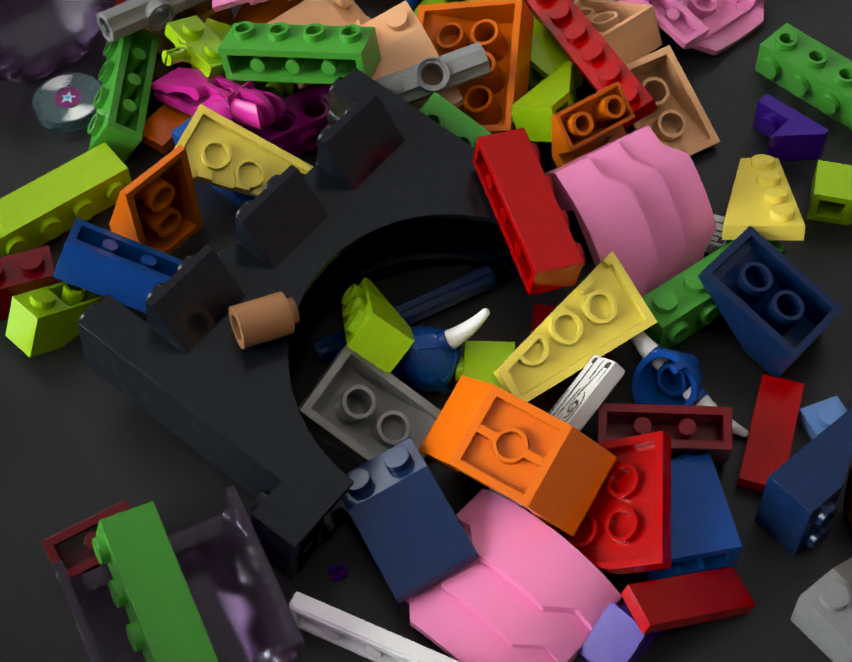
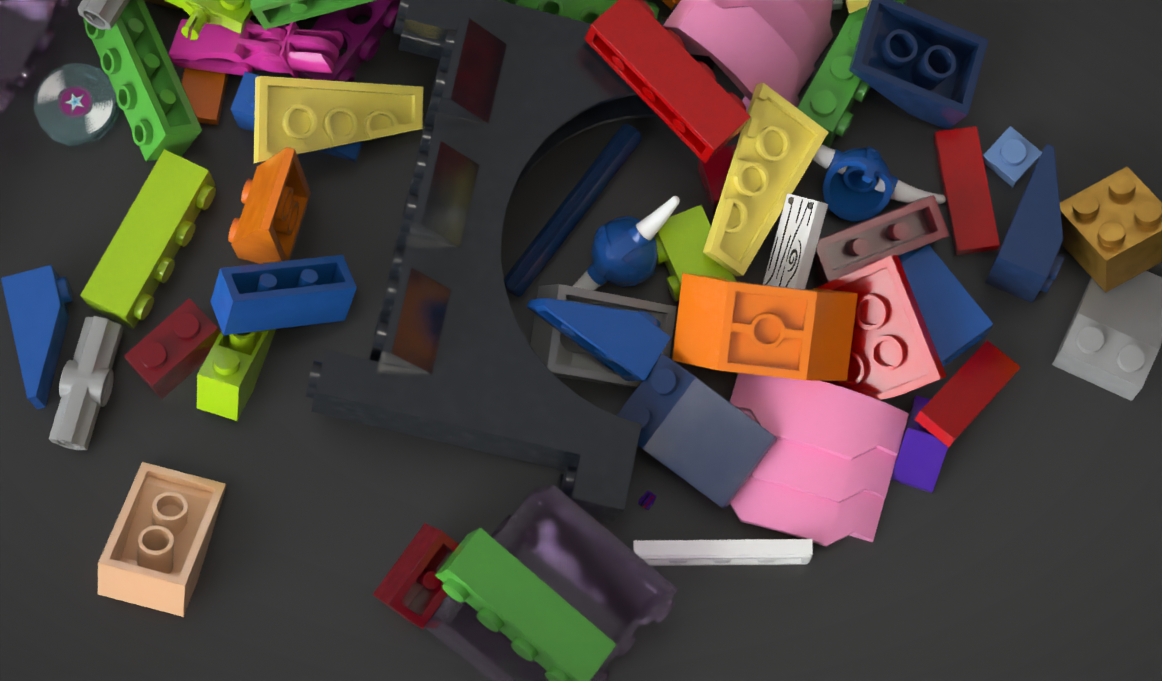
camera: 25 degrees left, 20 degrees up
medium nougat brick [229,291,300,349] -> none
lime slope [340,277,415,374] -> none
none -> blue slope [526,298,671,381]

